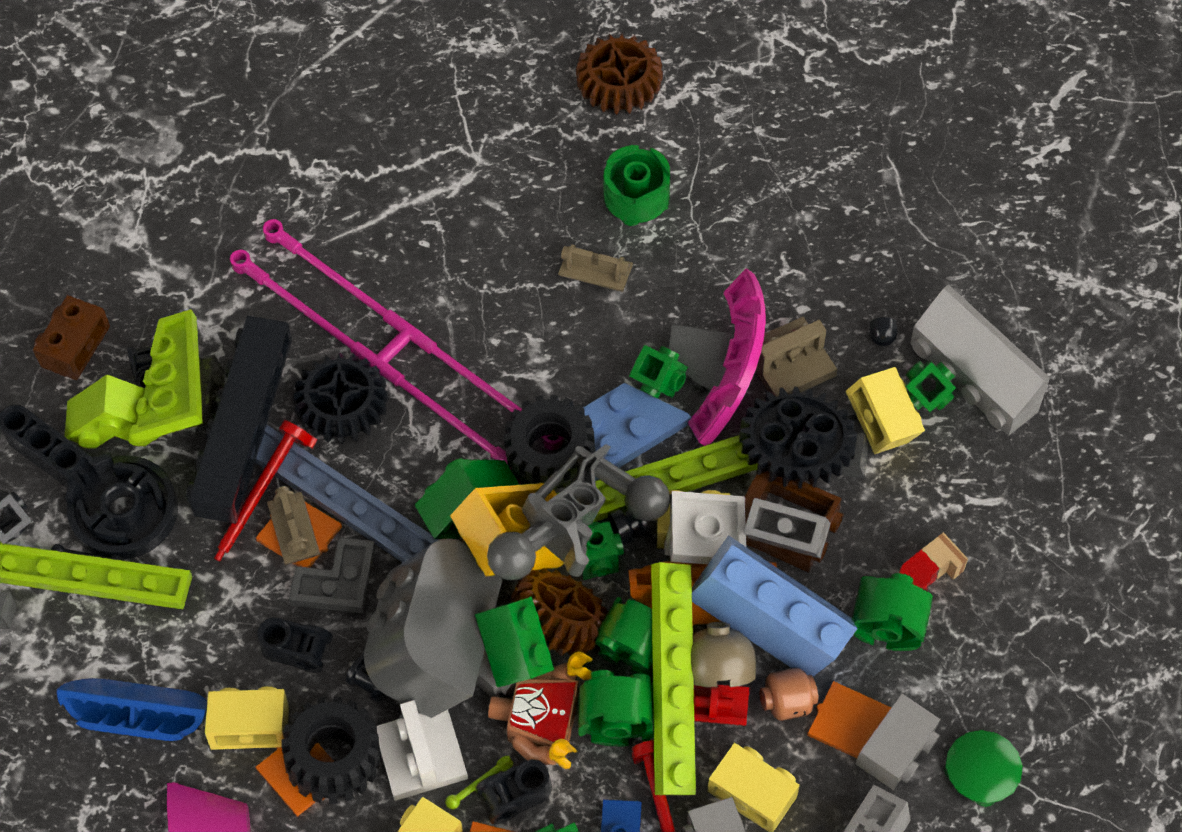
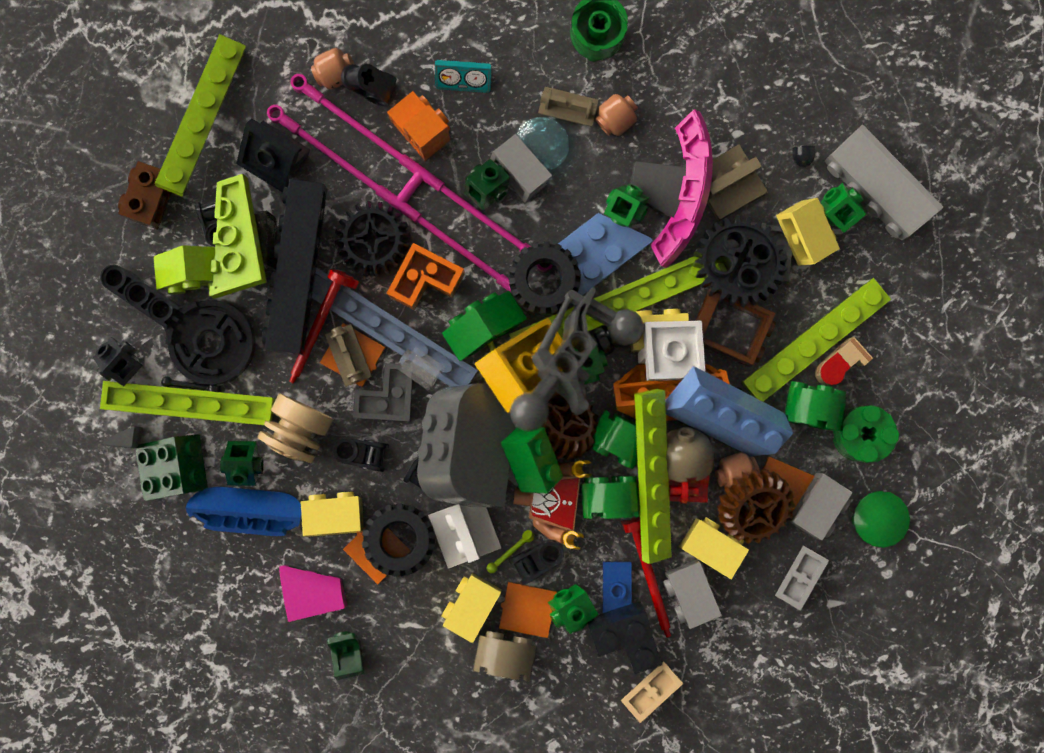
camera: 10 degrees left, 25 degrees up
light grey brick [744,498,831,559] -> none
none -> dark green bracket [136,434,208,501]
none -> lime plate [155,34,246,197]
none -> dark green brick [220,441,264,486]
none -> black bracket [236,118,310,192]
none -> tan wheel [257,393,334,463]
none -> nougat head [311,48,355,90]
none -> black piece [341,64,397,107]
none -> orange brick [387,91,450,161]
none -> orange brick [387,243,465,310]
none -> clear brick [399,346,445,391]
none -> slope [435,60,492,93]
none -> dark green brick [464,159,510,211]
none -> light grey hinge [490,134,552,203]
none -> clear light blue dish [516,117,569,172]
none -> nougat head [595,94,638,136]
none -> reddish brown gear [717,468,796,544]
none -> lime plate [741,278,891,402]
none -> green brick [833,405,899,463]

